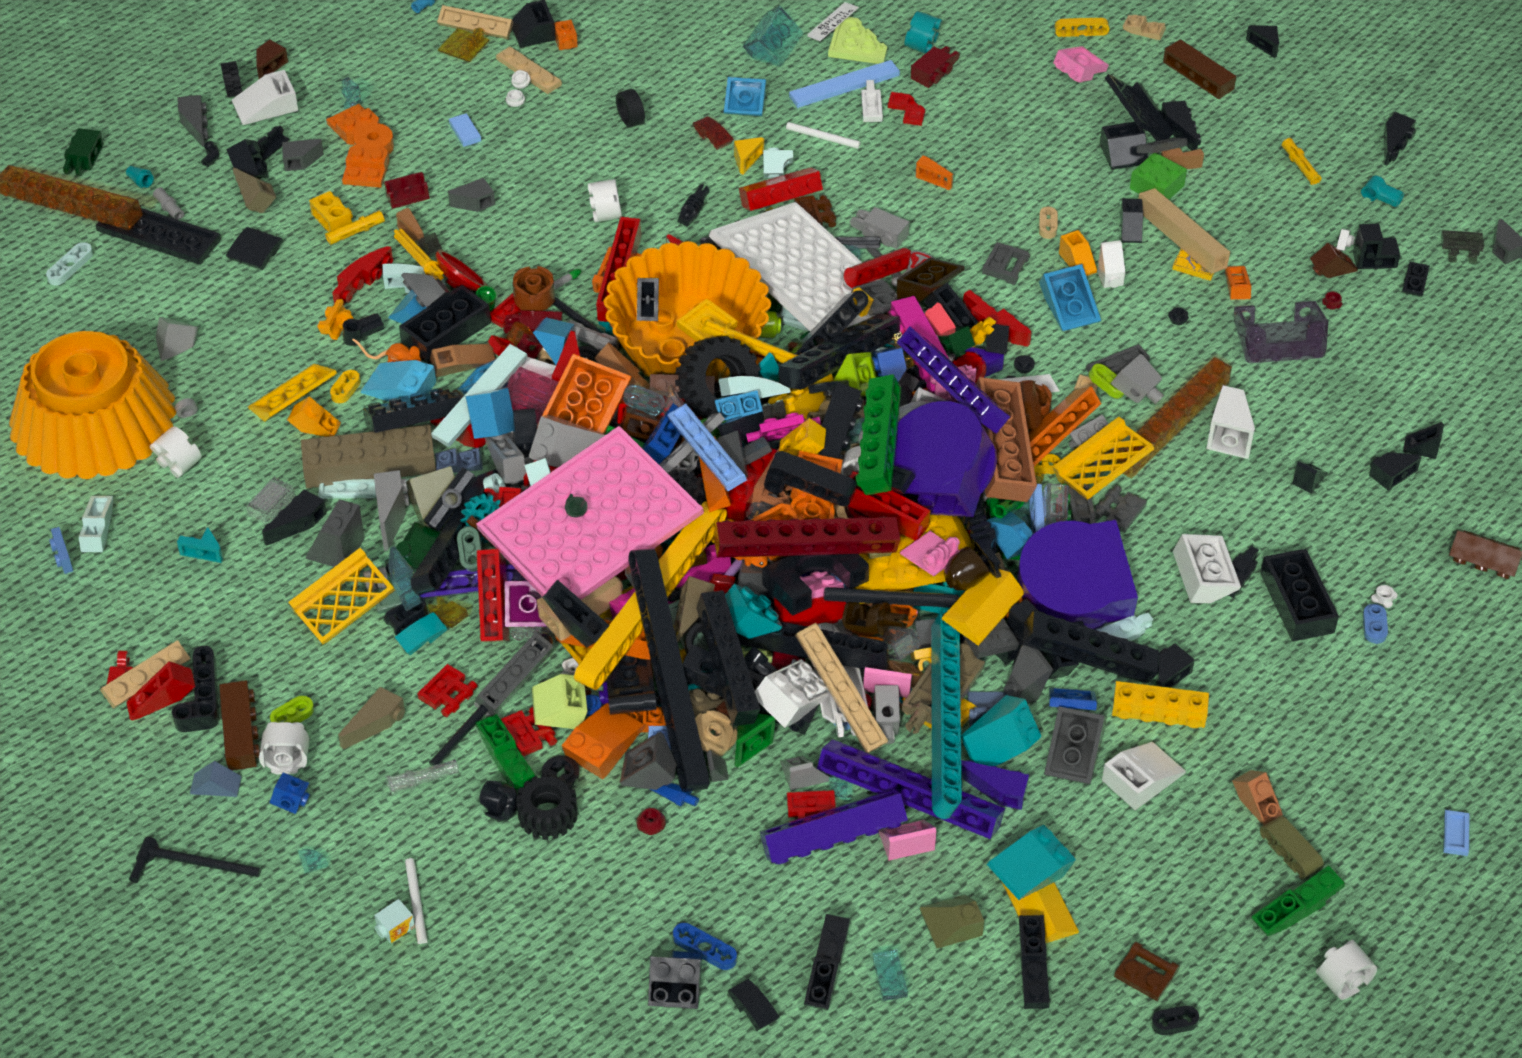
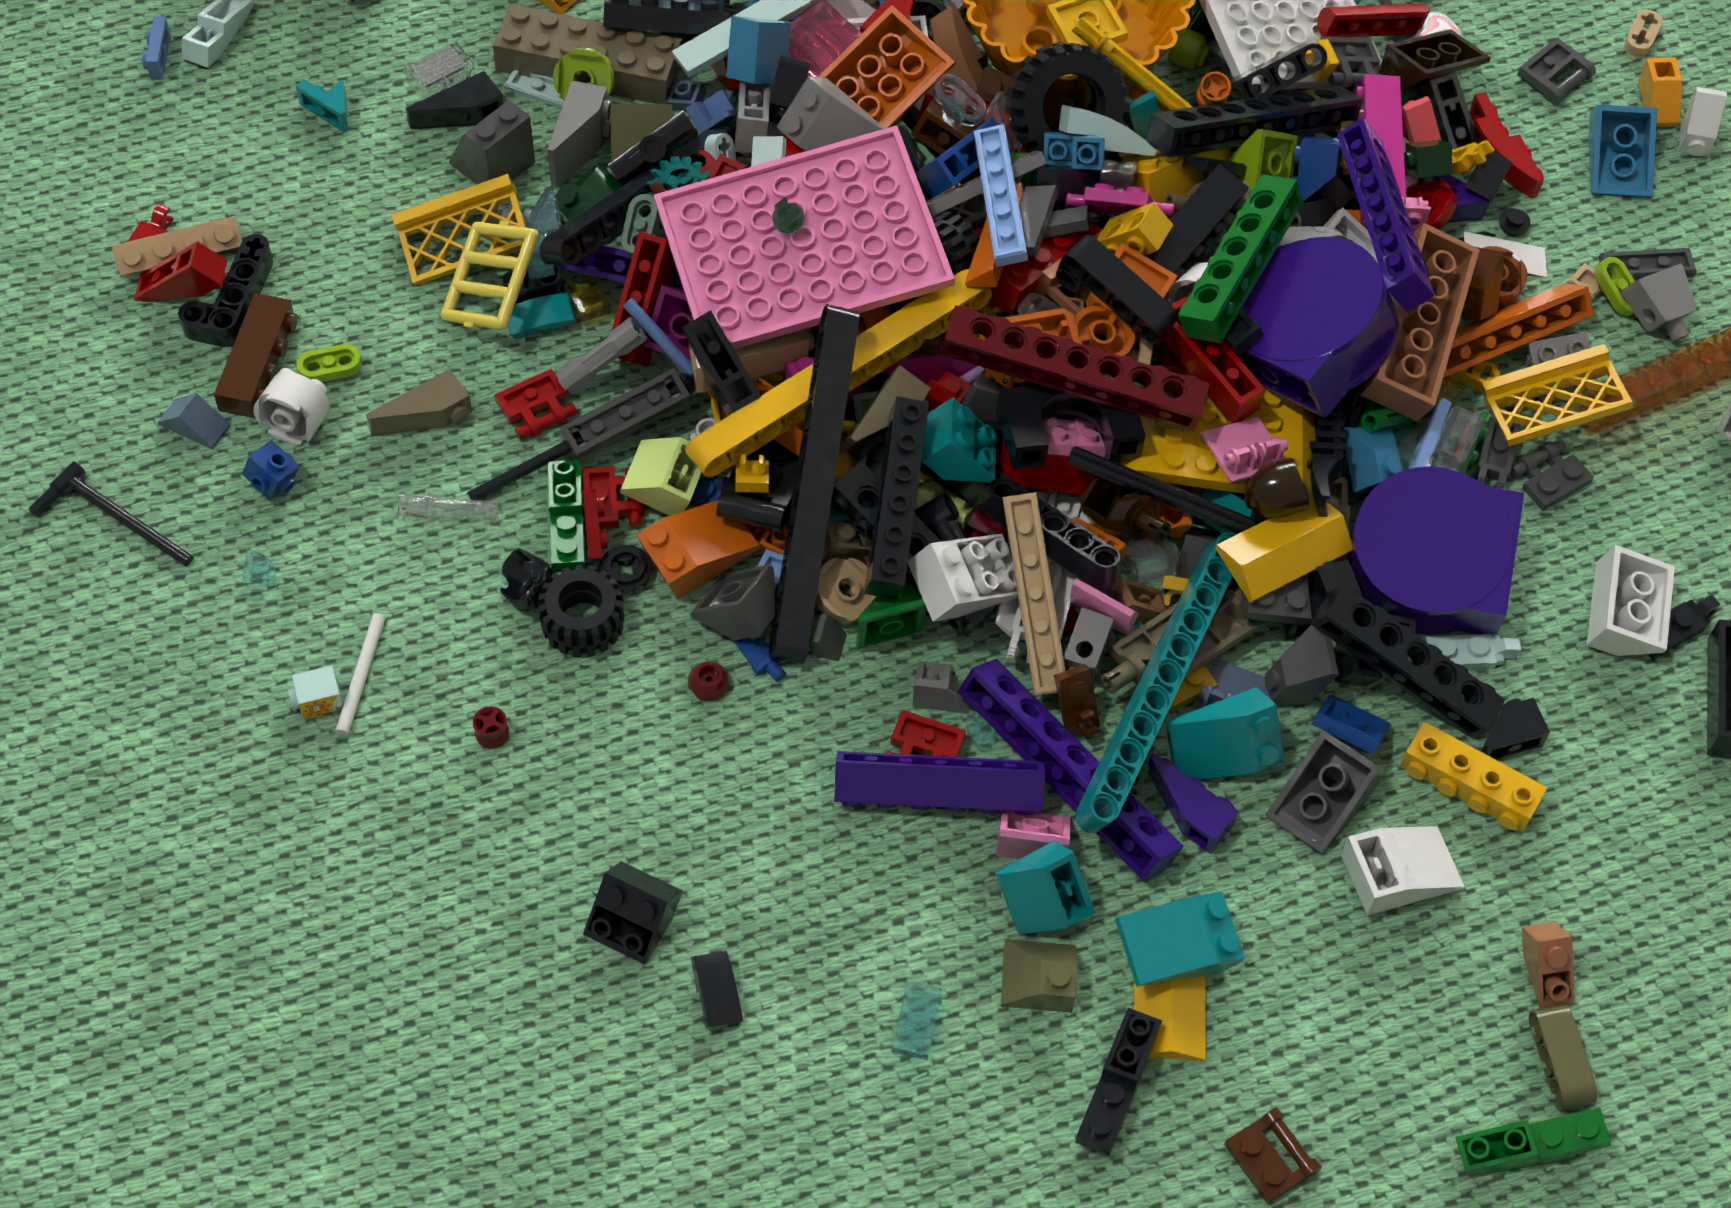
camera: 20 degrees right, 10 degrees up
blue beam [673,923,737,970] -> none
black slope [804,914,850,1011] -> none
none -> light yellow bar [440,220,539,330]
none -> dark red wheel [473,706,509,749]
none -> lime plate [553,48,614,100]
none -> light grey axle [556,317,648,395]
none -> red plate [583,489,608,559]
none -> medium blue bar [623,298,693,375]
none -> medium blue panel [685,90,737,134]
none -> yellow tile [735,455,769,493]
none -> teal slope [995,841,1095,935]
none -> reddish brown plate [1054,664,1101,737]
none -> orange wheel [1196,71,1231,106]

